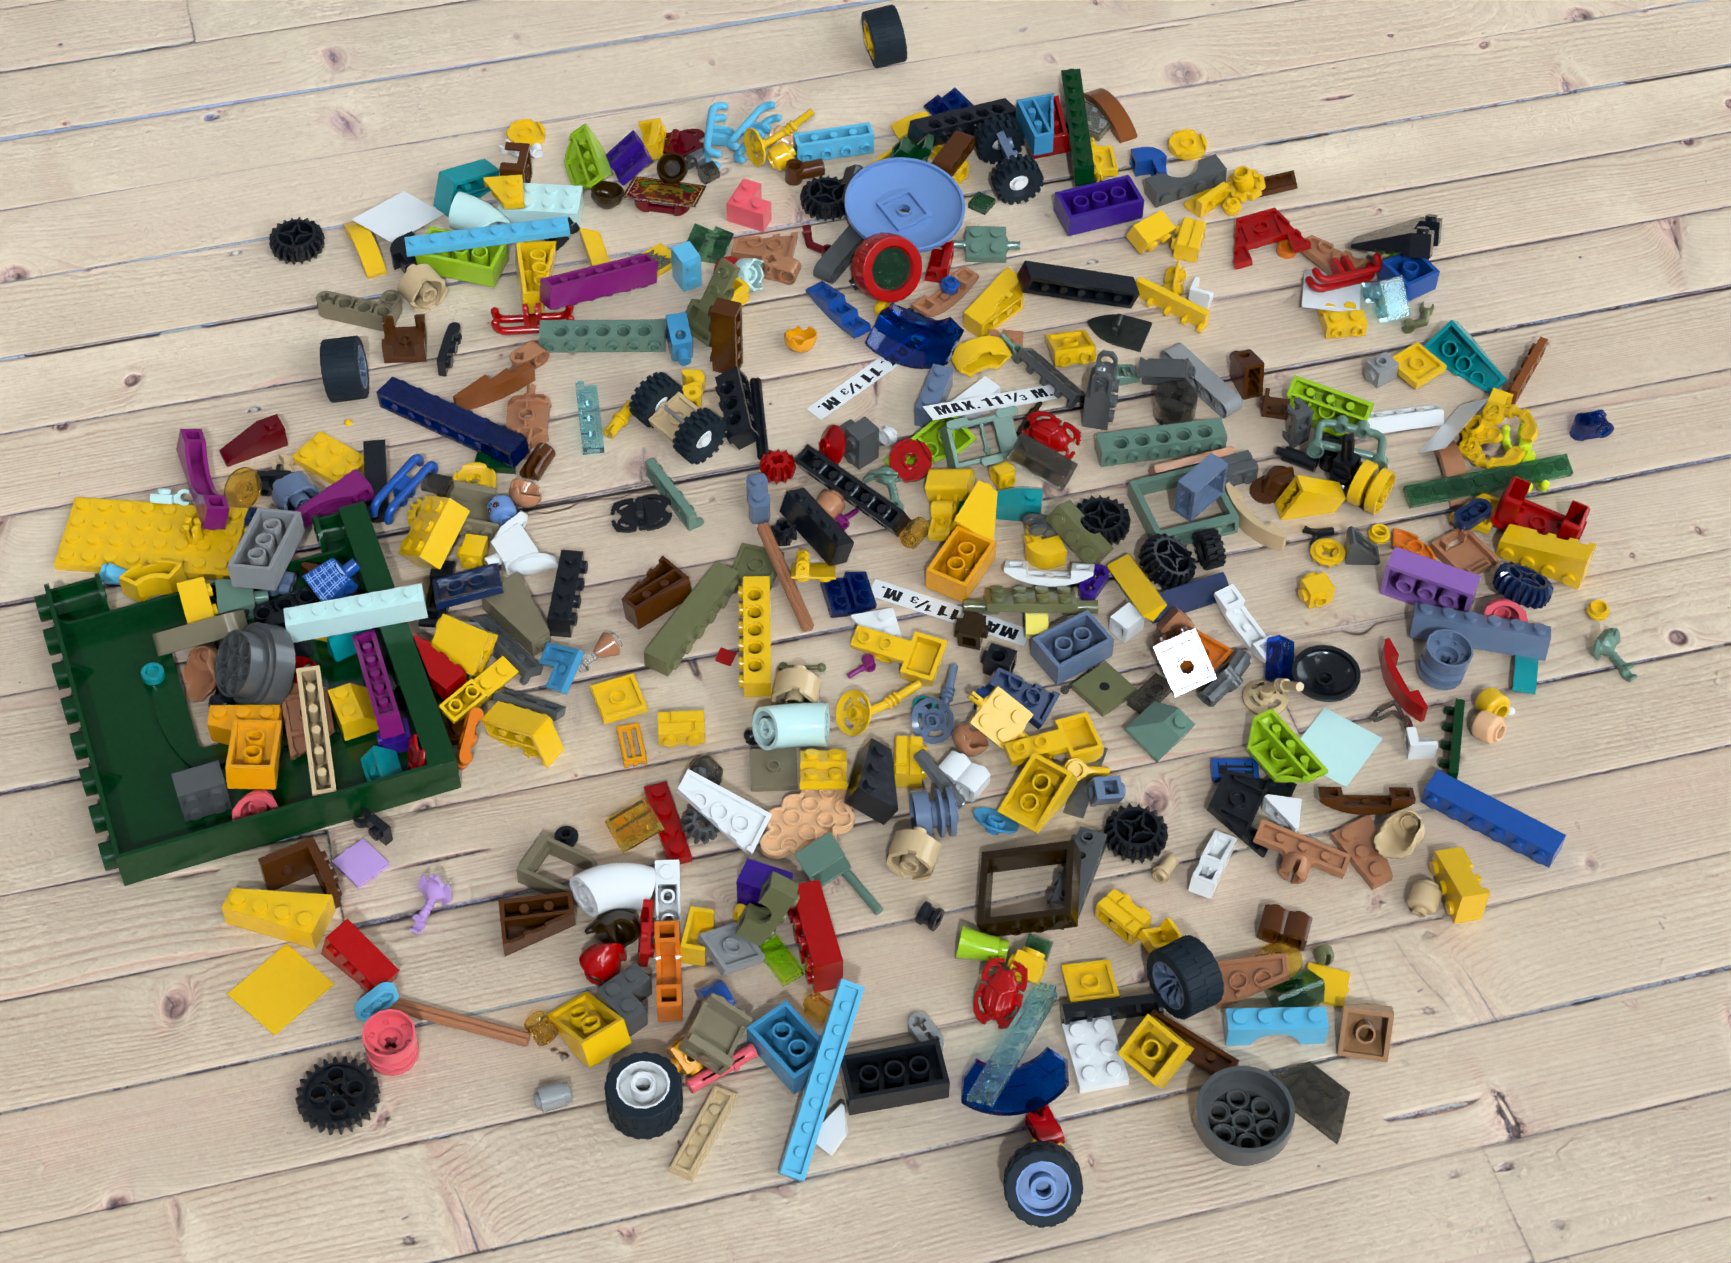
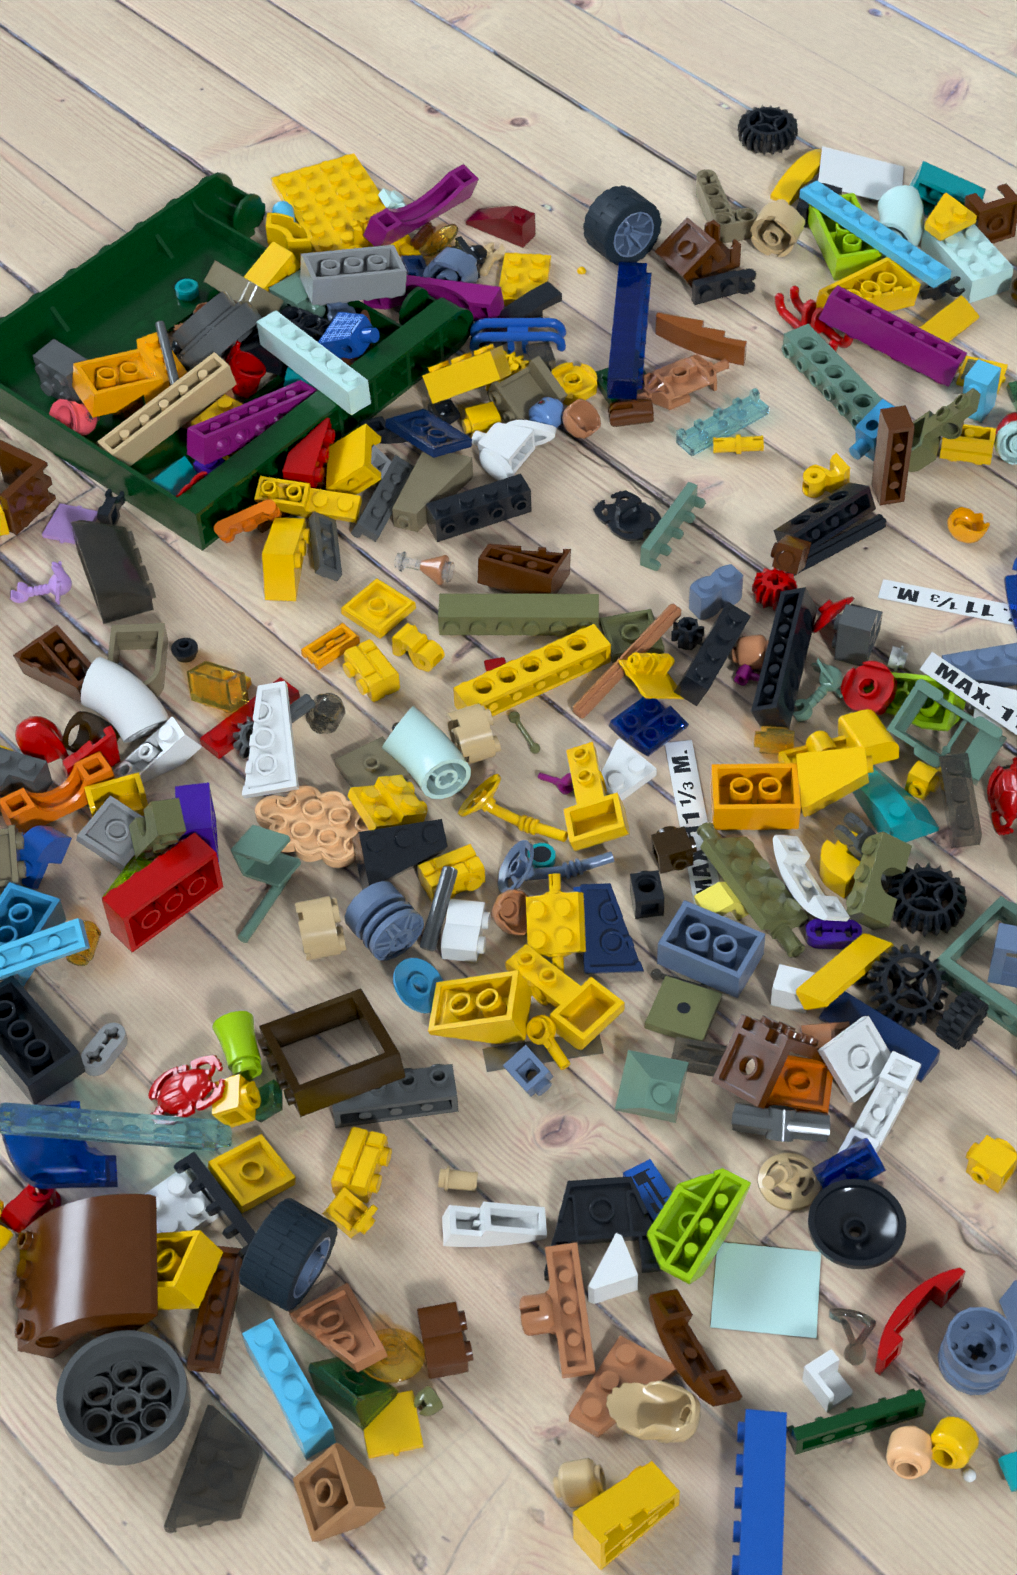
camera: 65 degrees right, 0 degrees up
nougat piece [510,340,549,372] -> none
dark azure plate [538,642,585,695] -> none
black plate [629,372,727,465] -> none
black wheel [915,901,944,931] -> none
black gear [1103,803,1168,864] -> none
none -> reddish brown slope [15,1194,158,1359]
none -> clear smoke windscreen [70,520,156,624]
none -> dark grey bar [155,321,179,385]
none -> yellow leg [392,623,445,672]
none -> reddish brown axle [410,222,436,250]
none -> reddish brown panel [654,217,726,288]
none -> reddish brown brick [771,535,811,575]
none -> white plate [817,1016,891,1103]

